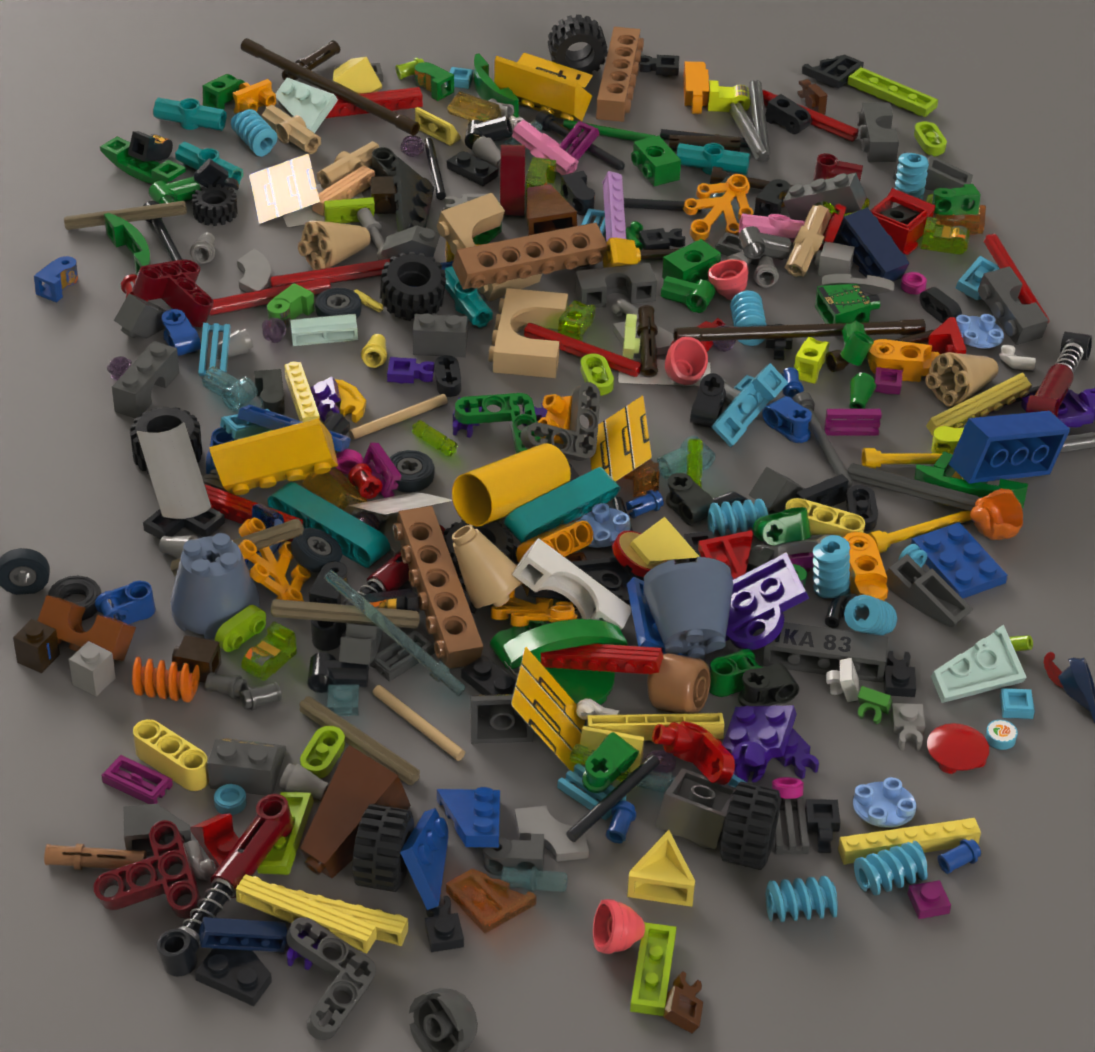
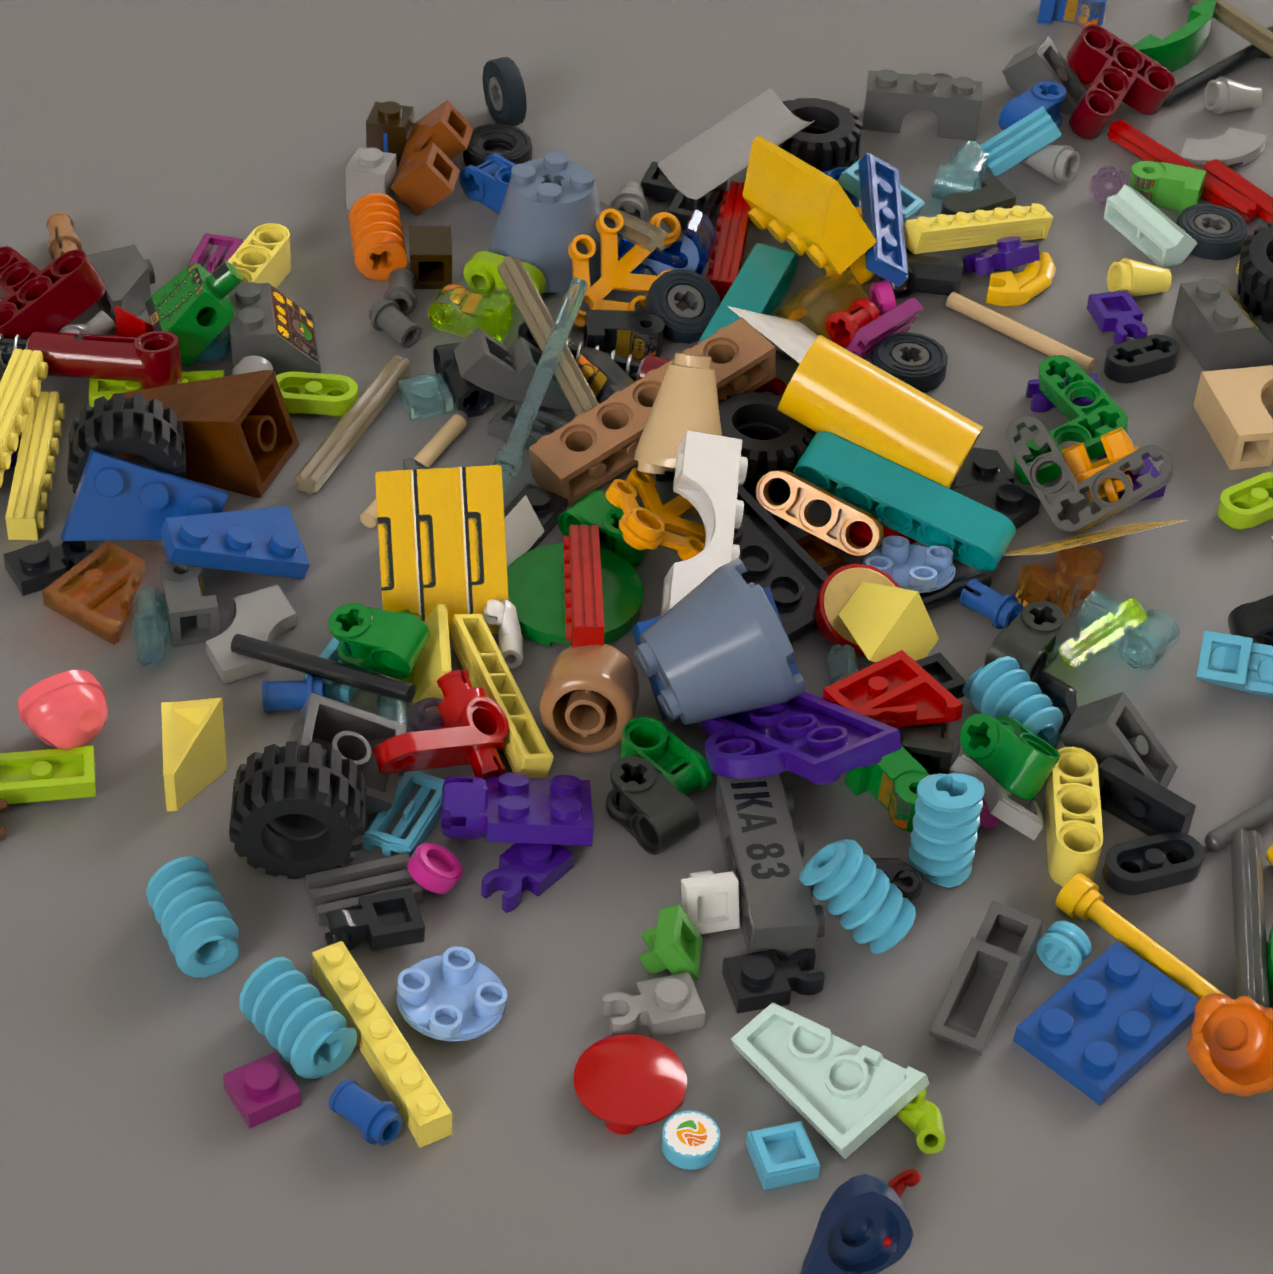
camera: 70 degrees right, 0 degrees up
clear neon green axle [412,420,457,456] -> none
green slope [503,619,628,668] -> none
light orange piece [843,532,888,601] -> none
none -> green torso [145,261,243,367]

